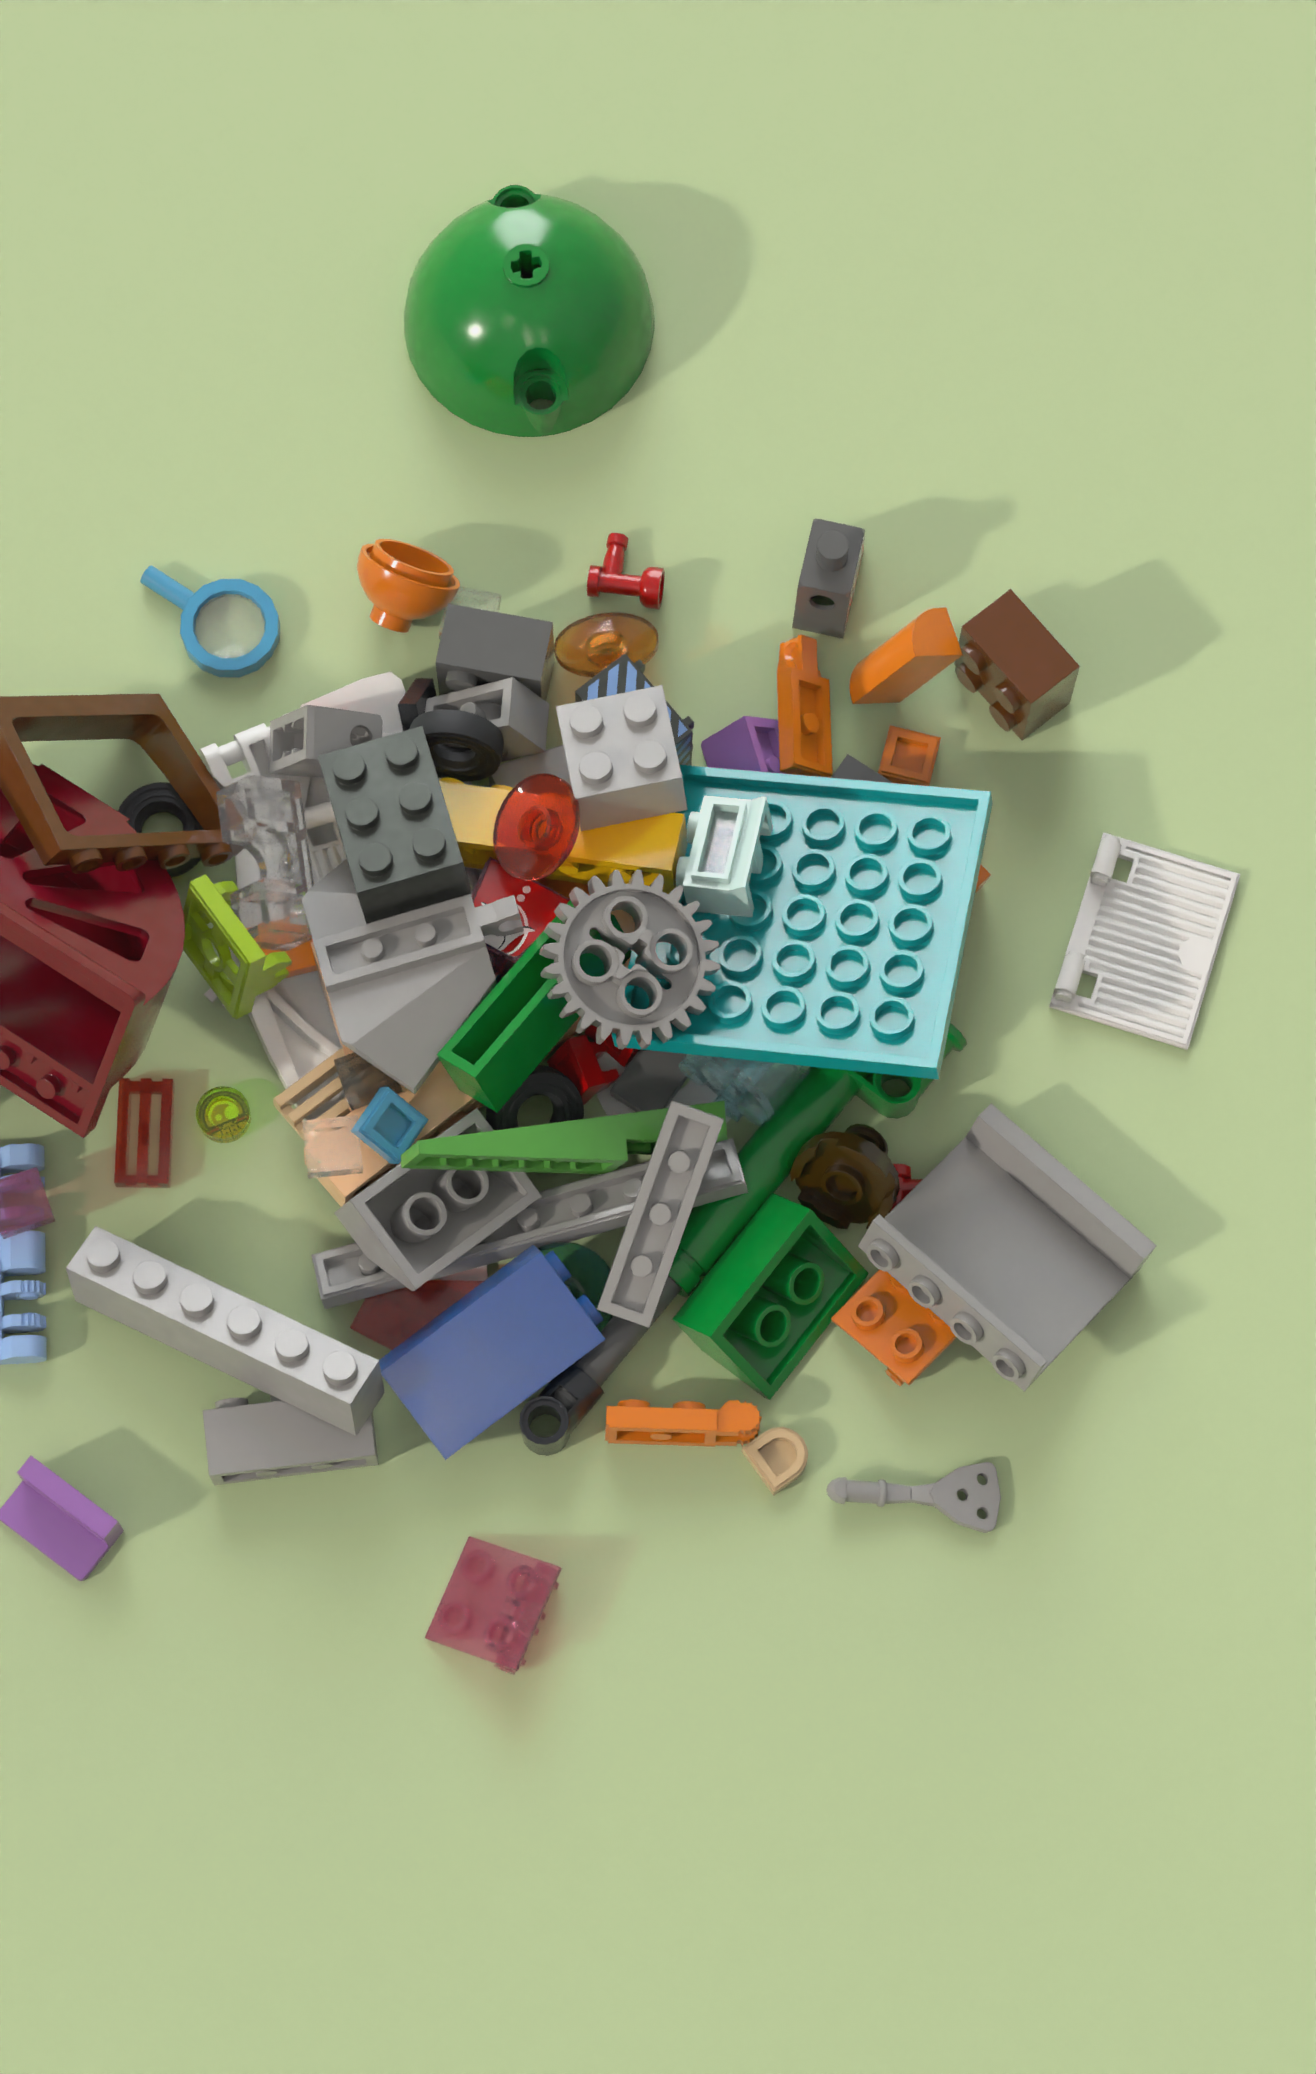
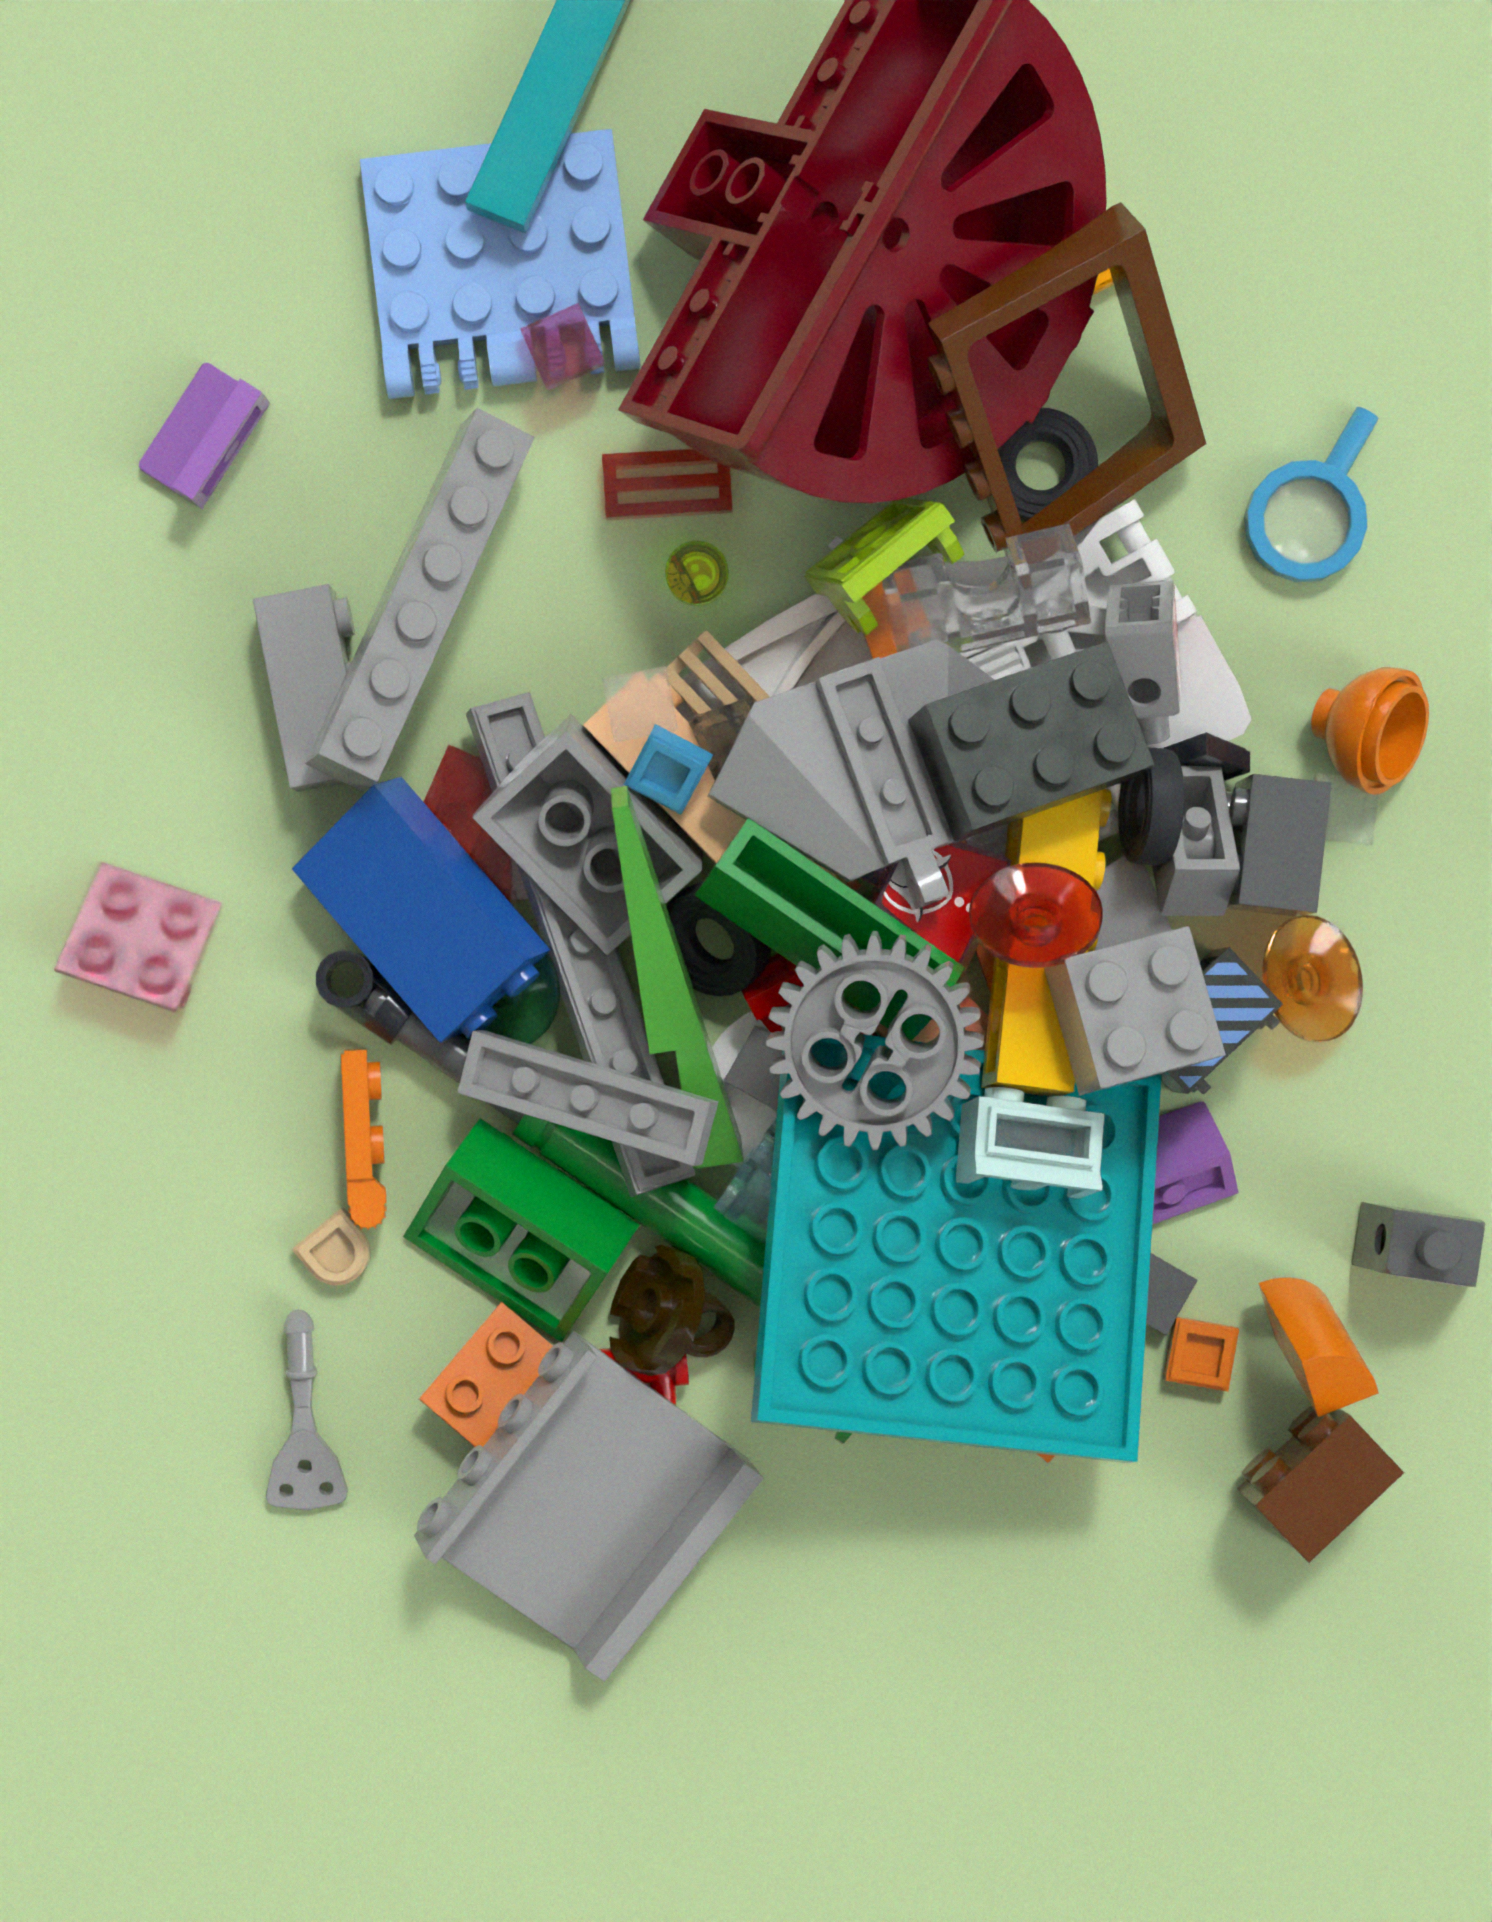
camera: 85 degrees right, 15 degrees up
red piece [587,533,665,610] -> none
orange hinge [777,634,833,778] -> none
white window [1049,832,1241,1050] -> none

